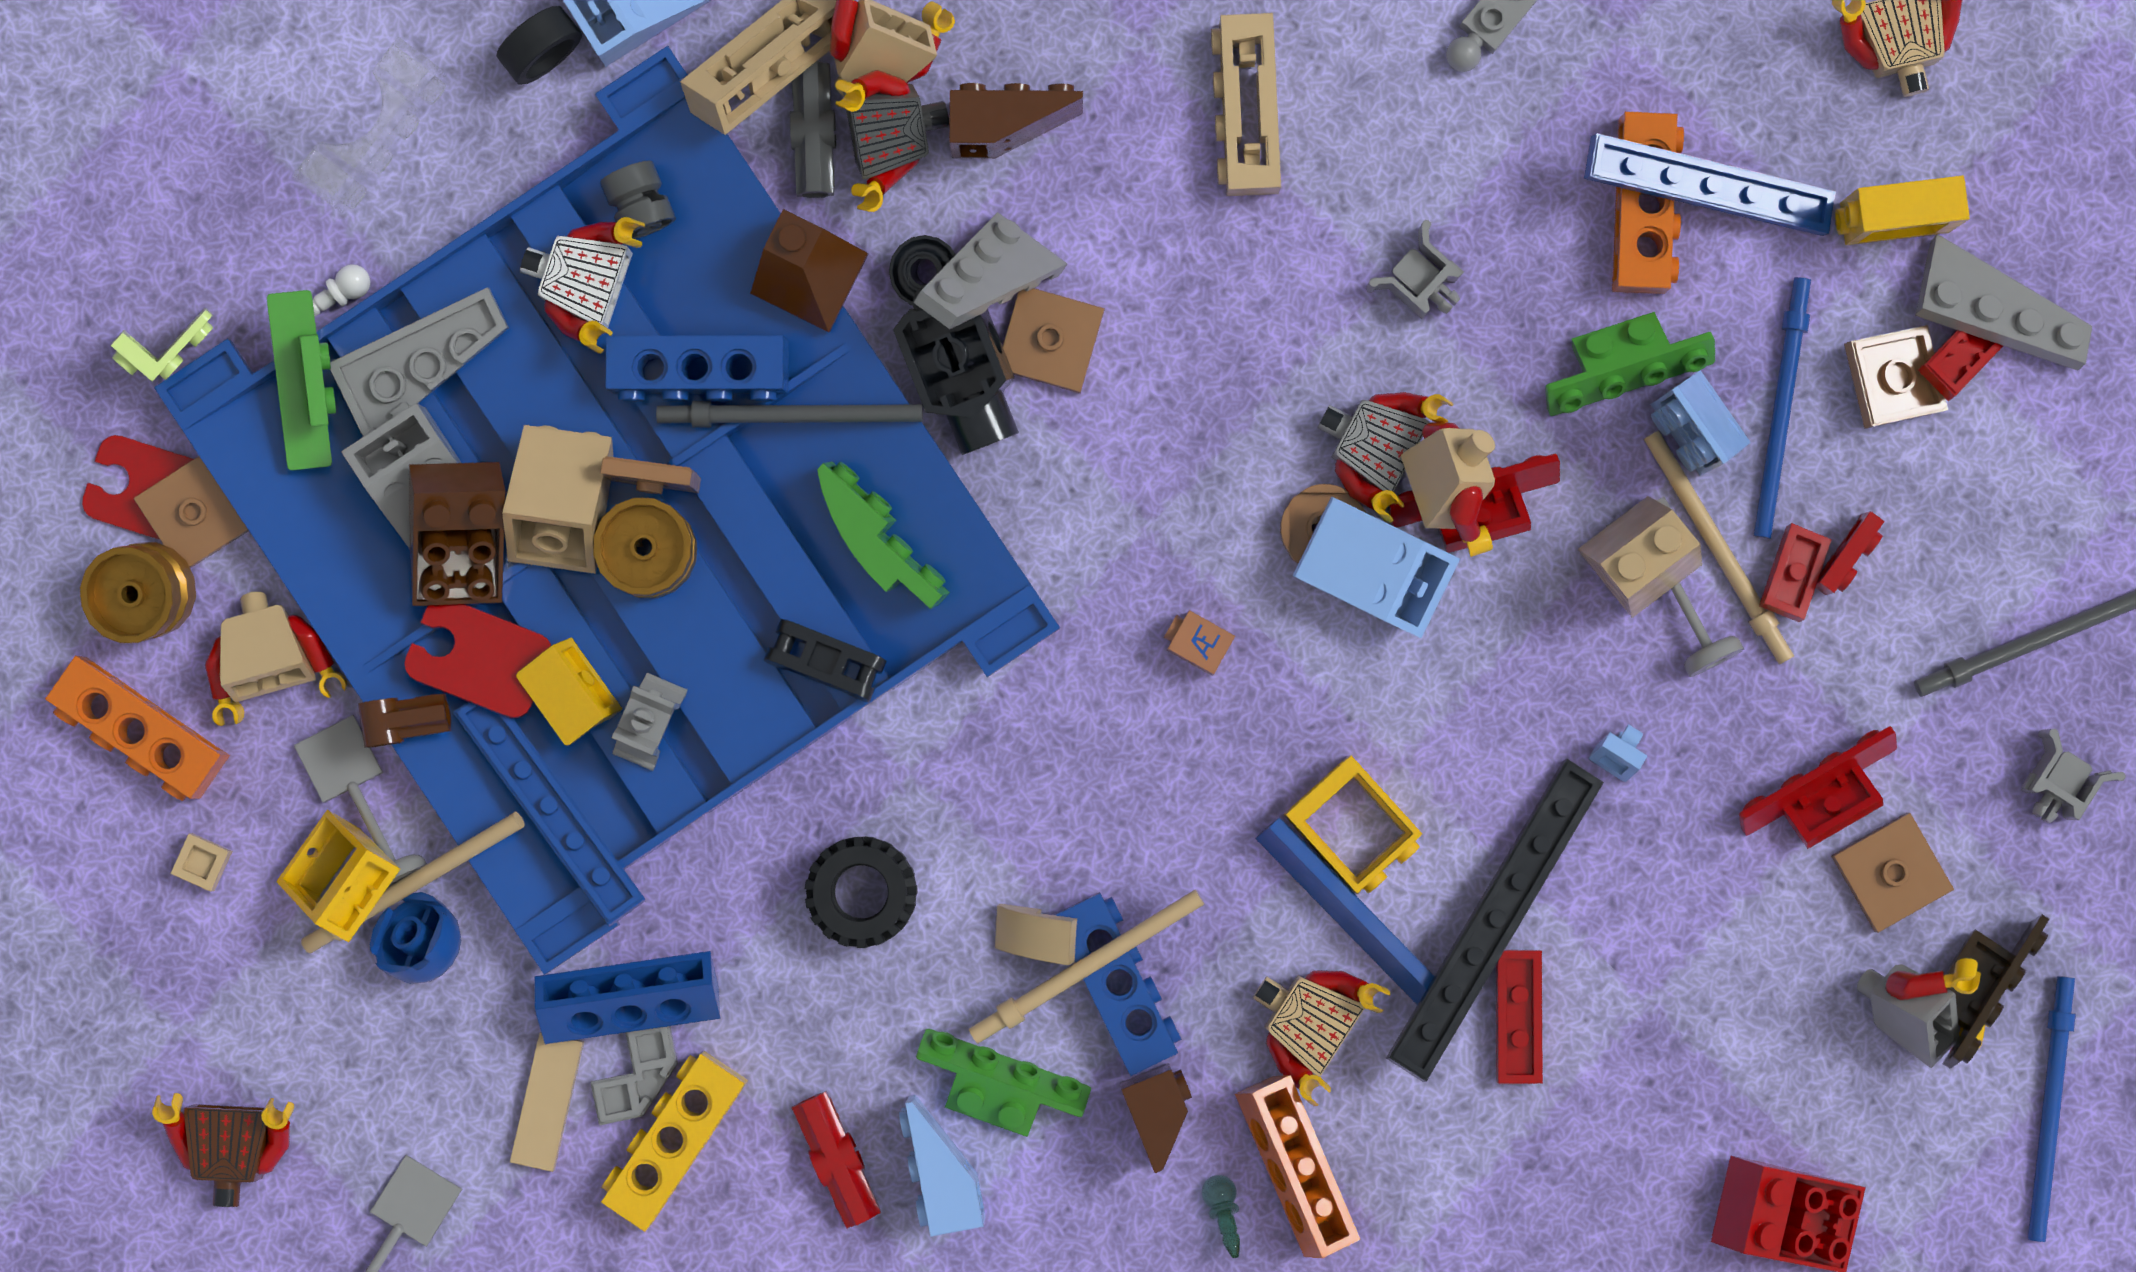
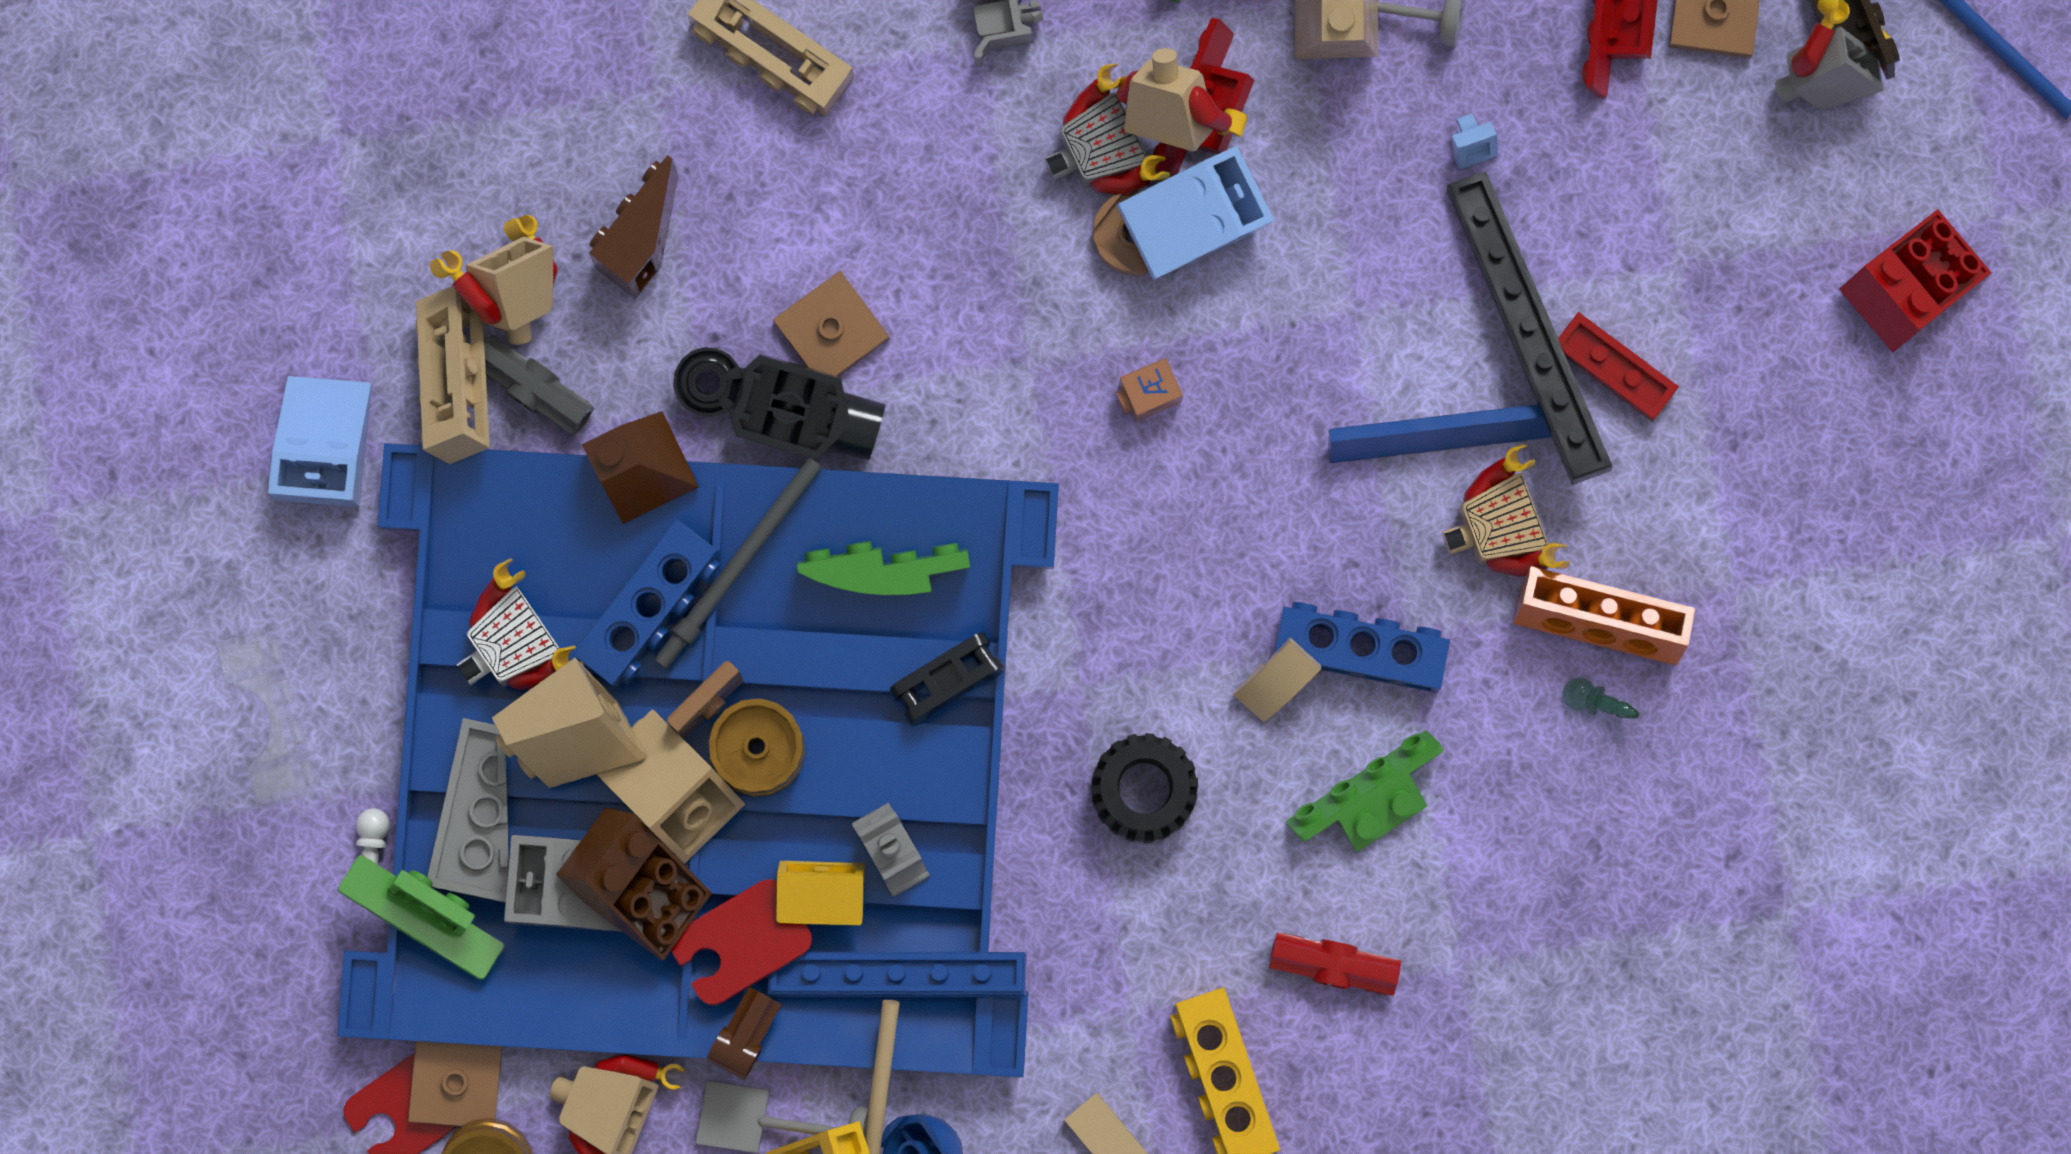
camera: 55 degrees left, 5 degrees down
yellowish green bracket [111,308,213,382] -> none
black tyre [496,6,582,85] -> none
blue brick [534,951,721,1044] -> none
light grey tile [590,1026,678,1125] -> none
dark grey wheel [600,160,676,239] -> none
torso [835,70,949,212] -> none
light blue slope [899,1095,986,1237] -> none
light grey wing [914,212,1067,329] -> none
tan bar [969,889,1205,1044] -> none
reddish brown slope [1120,1063,1192,1173] -> none
yellow window [1283,755,1423,894] -> none
none -> tan slope [492,658,647,788]

